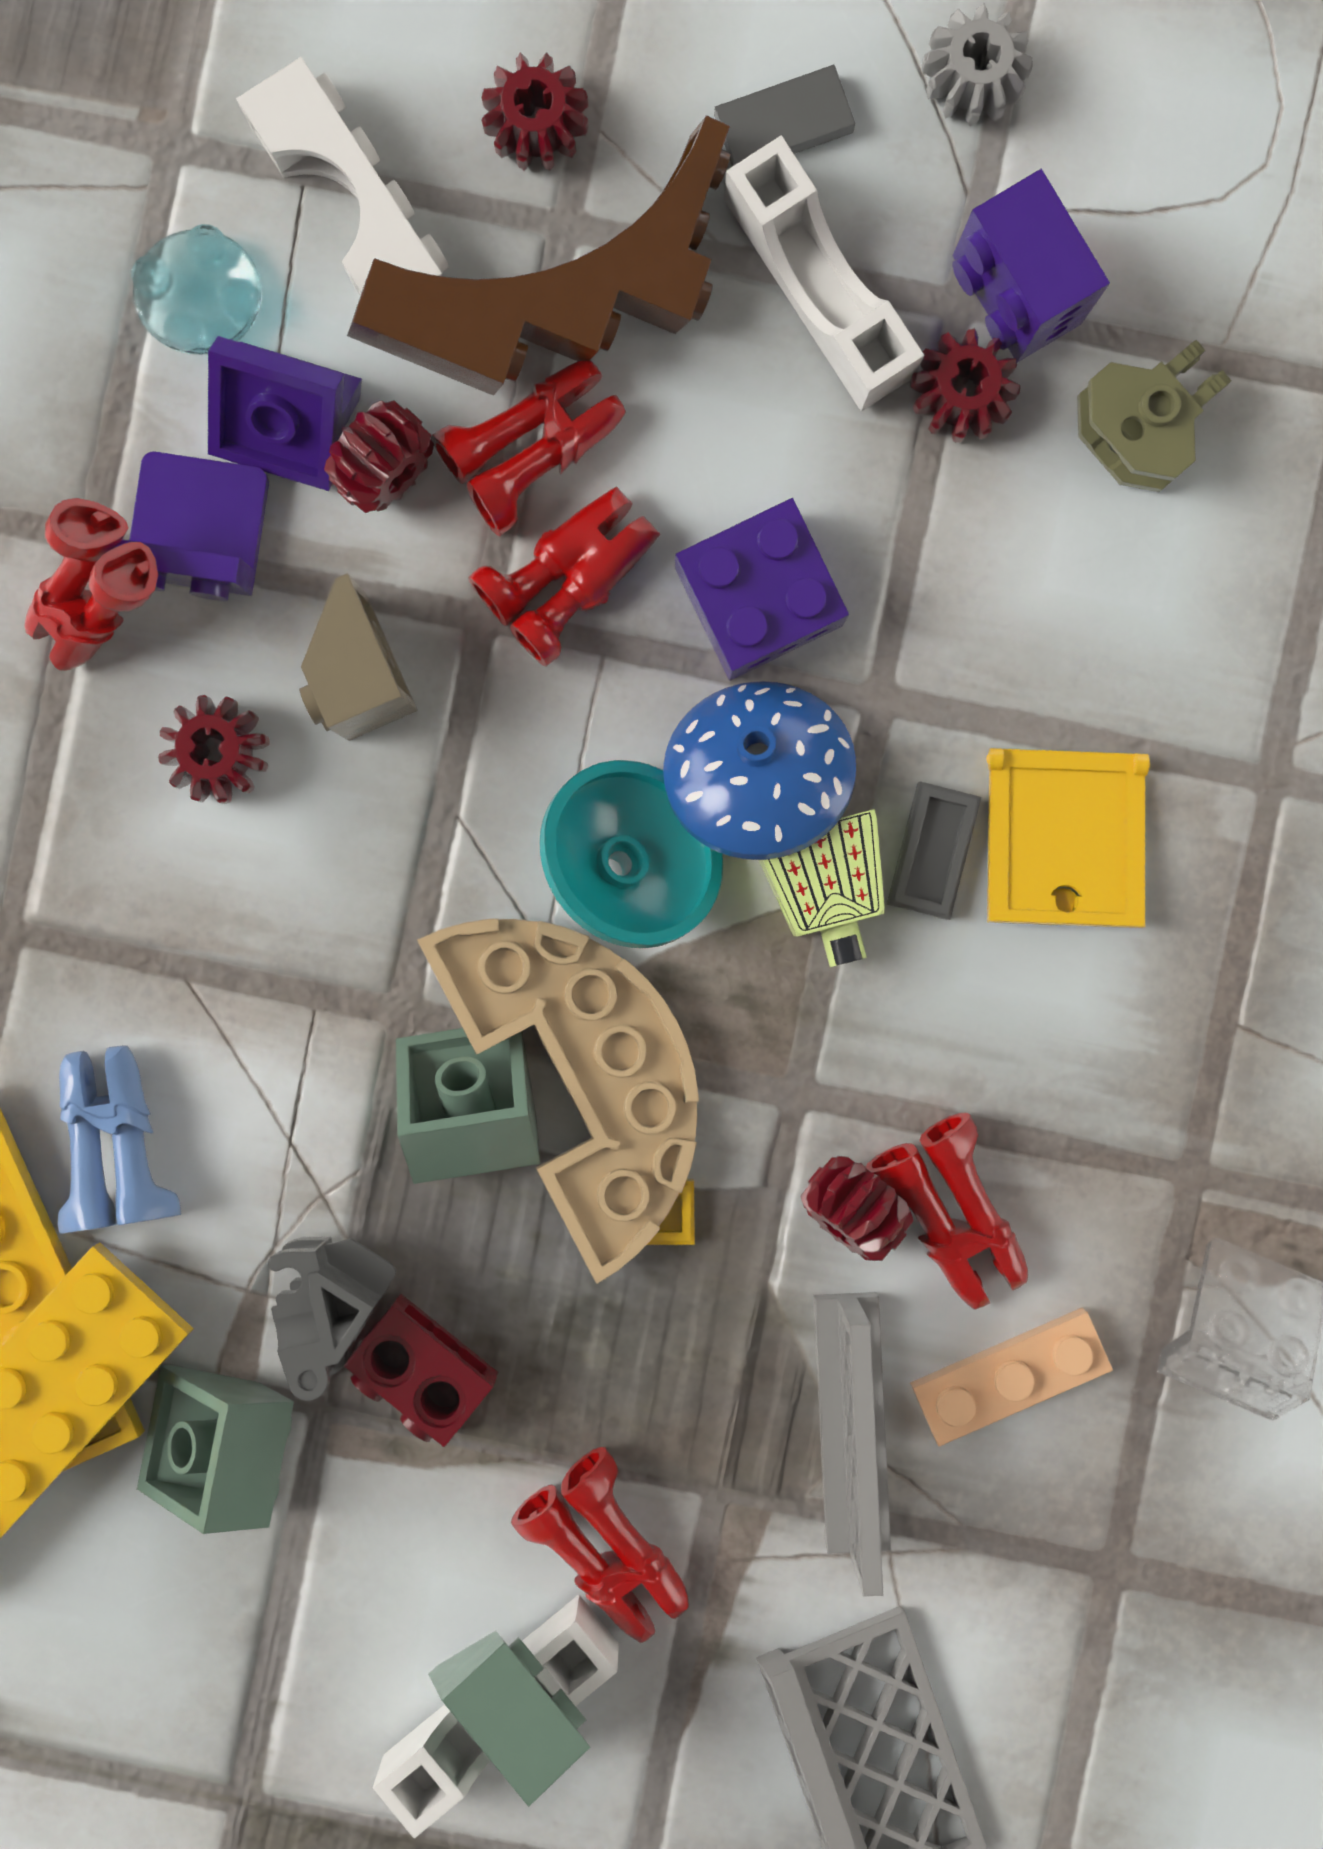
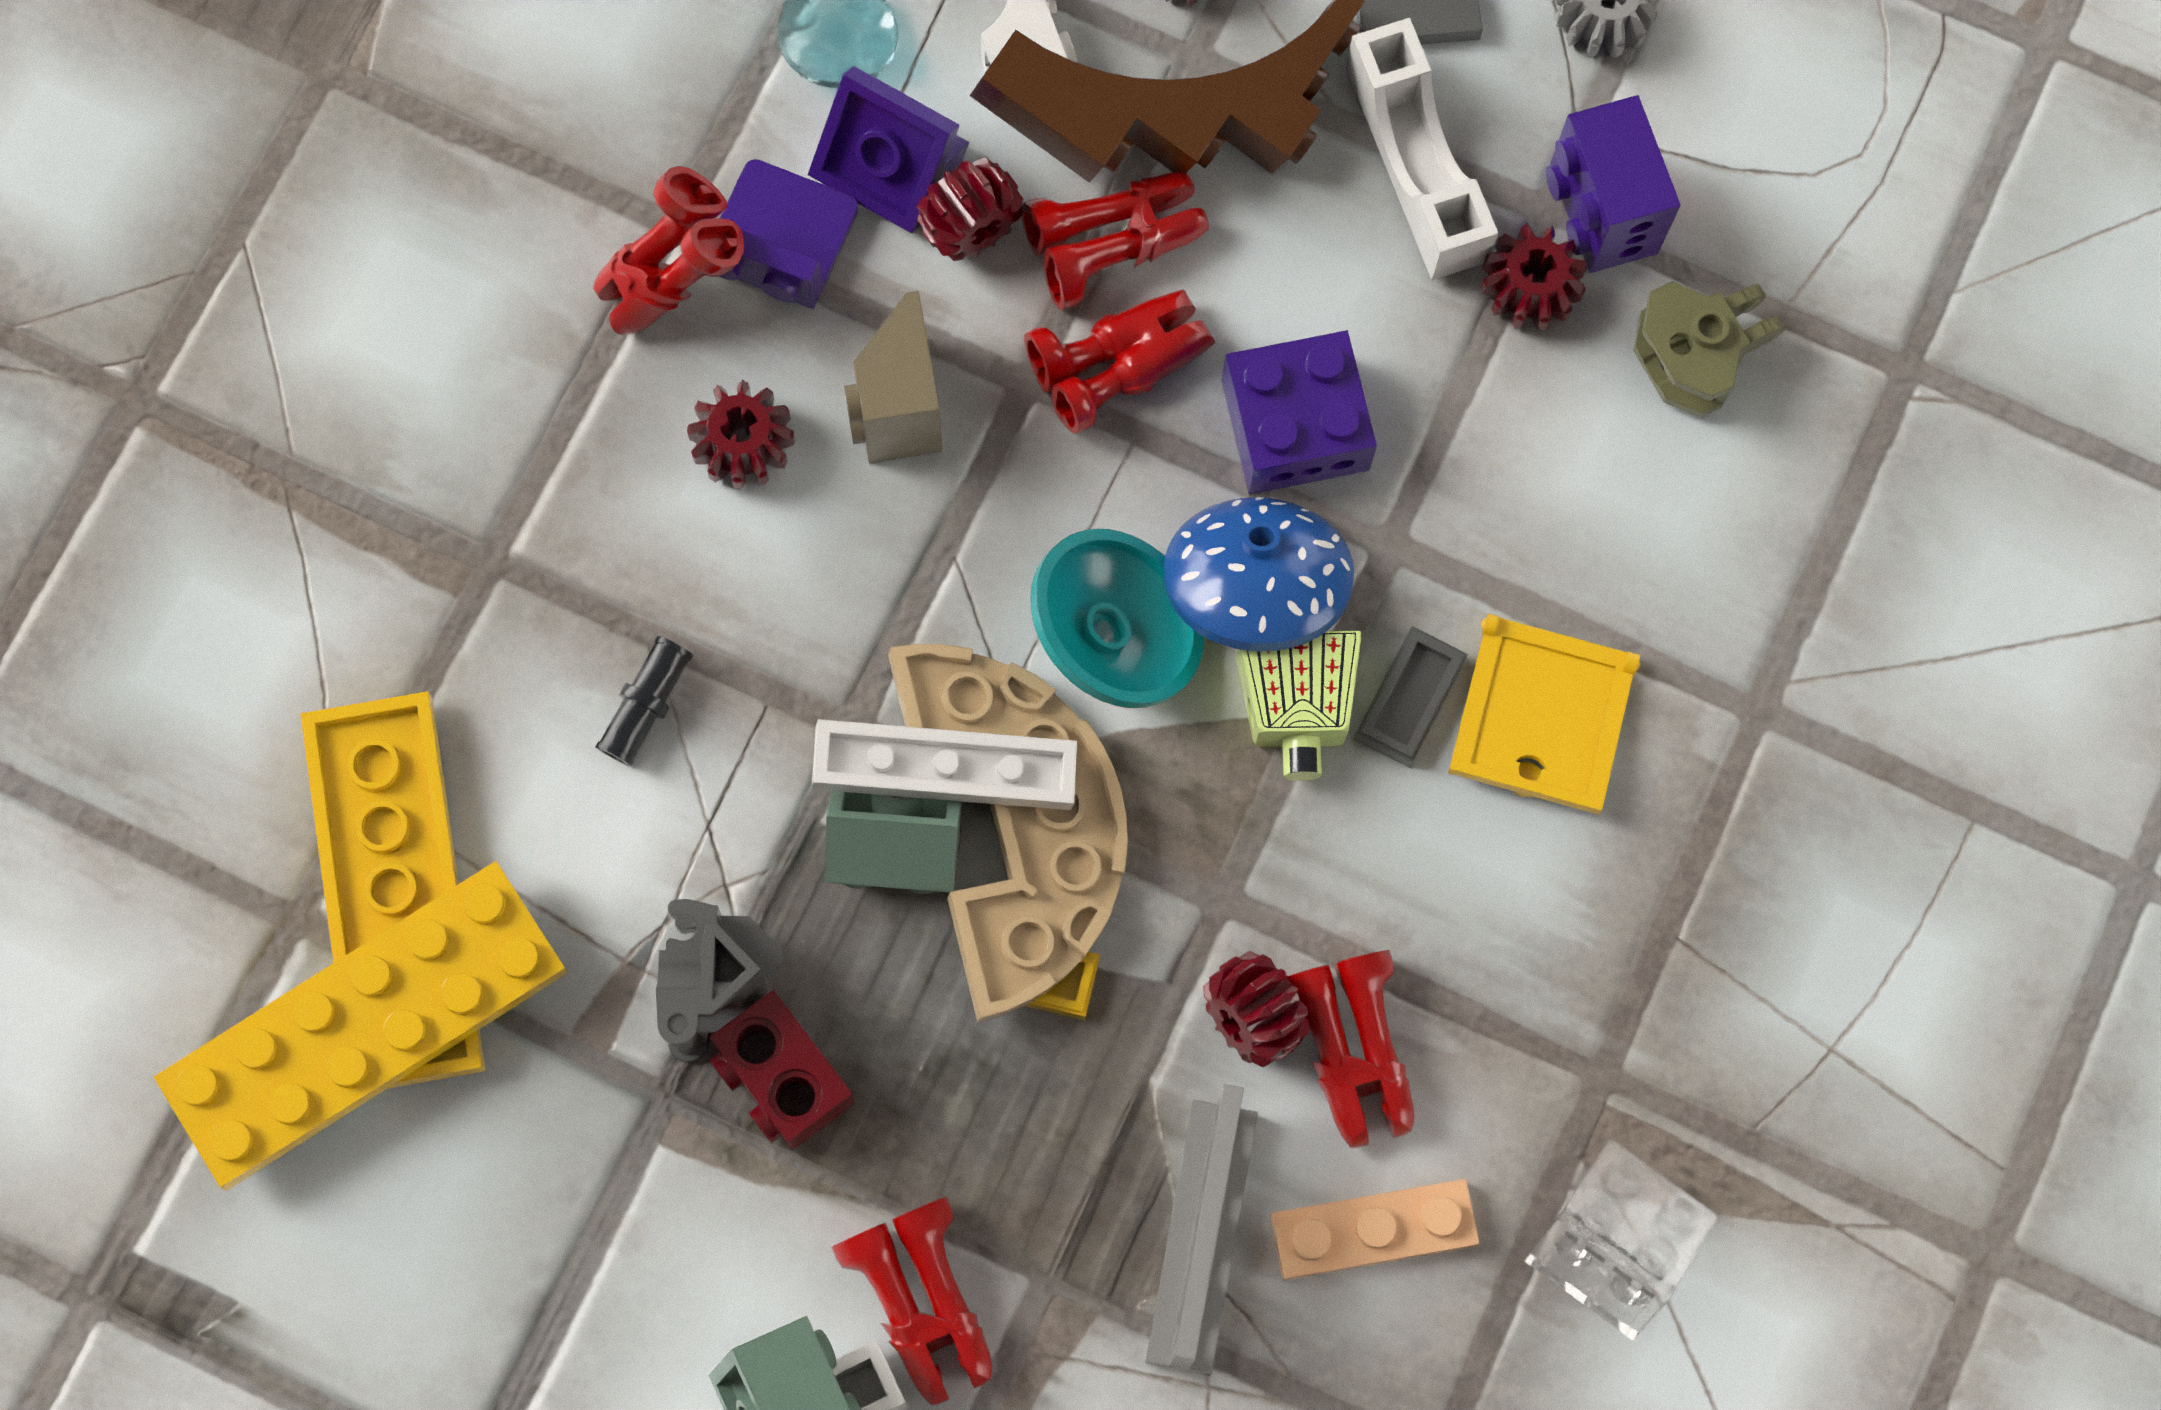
camera: 10 degrees right, 15 degrees down
medium blue piece [58,1045,181,1234] -> none
sand green slope [137,1365,294,1534] -> none
none -> black pin [595,636,693,767]
none -> white plate [812,719,1077,810]

